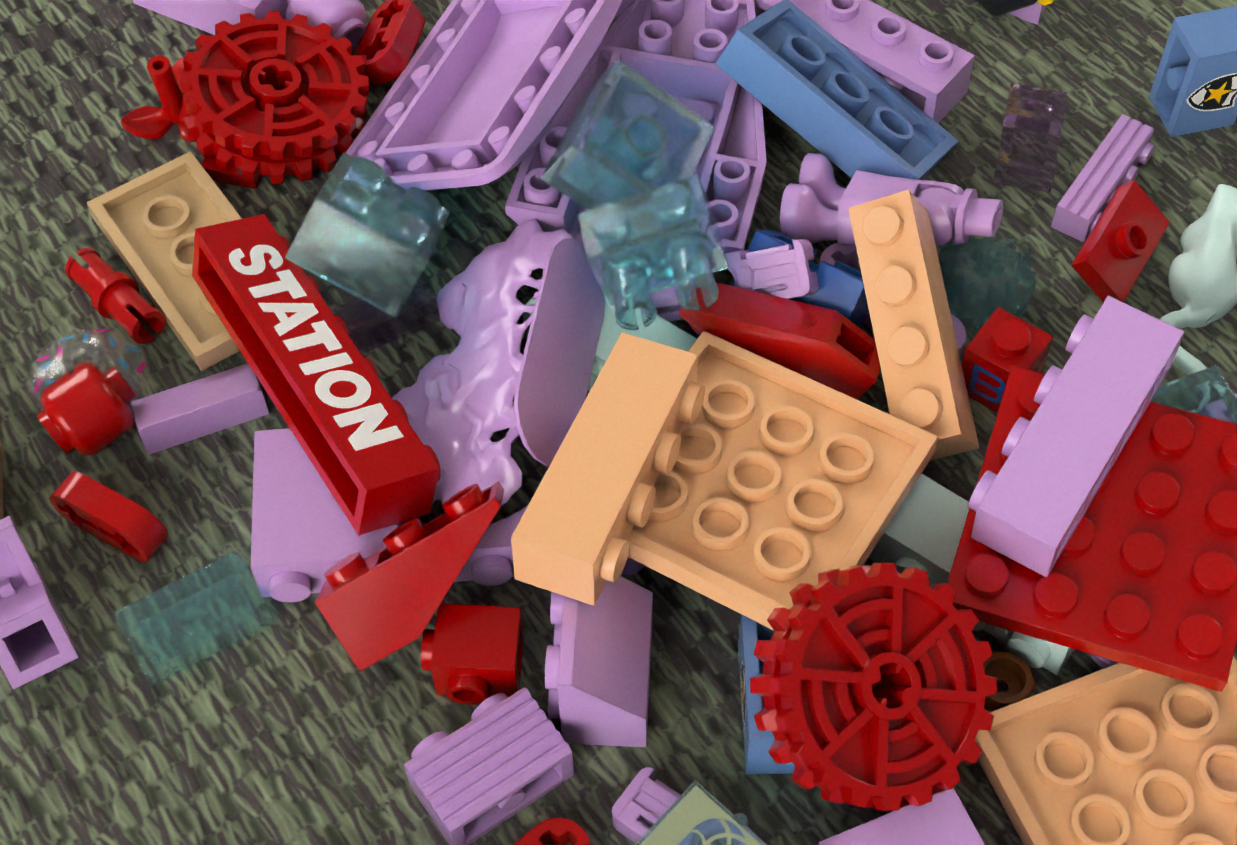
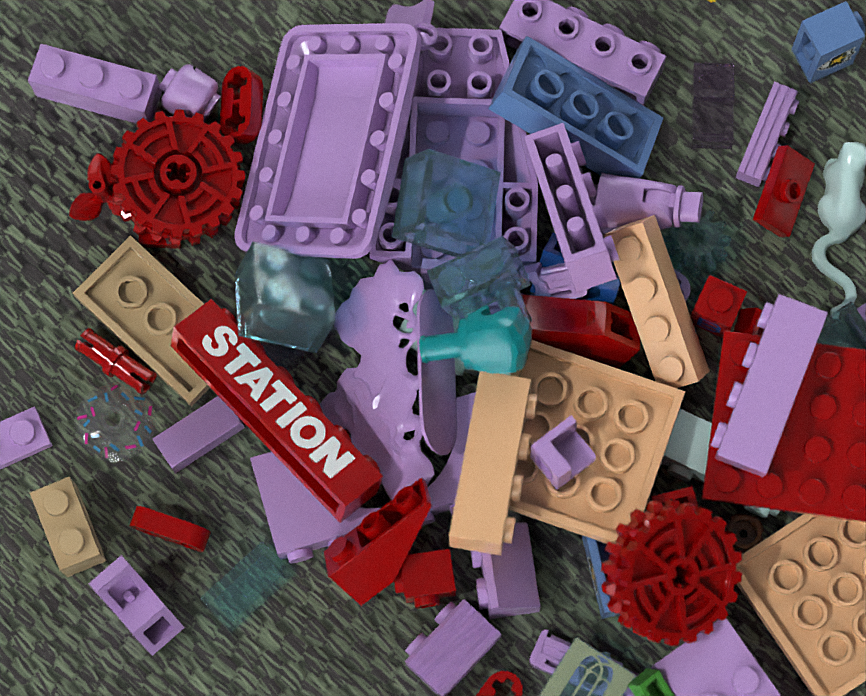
camera: 10 degrees left, 20 degrees up
red head [36,362,137,456] -> none
none -> teal piece [419,306,532,373]
none -> lavender brick [524,123,619,293]
none -> lavender panel [530,415,596,490]

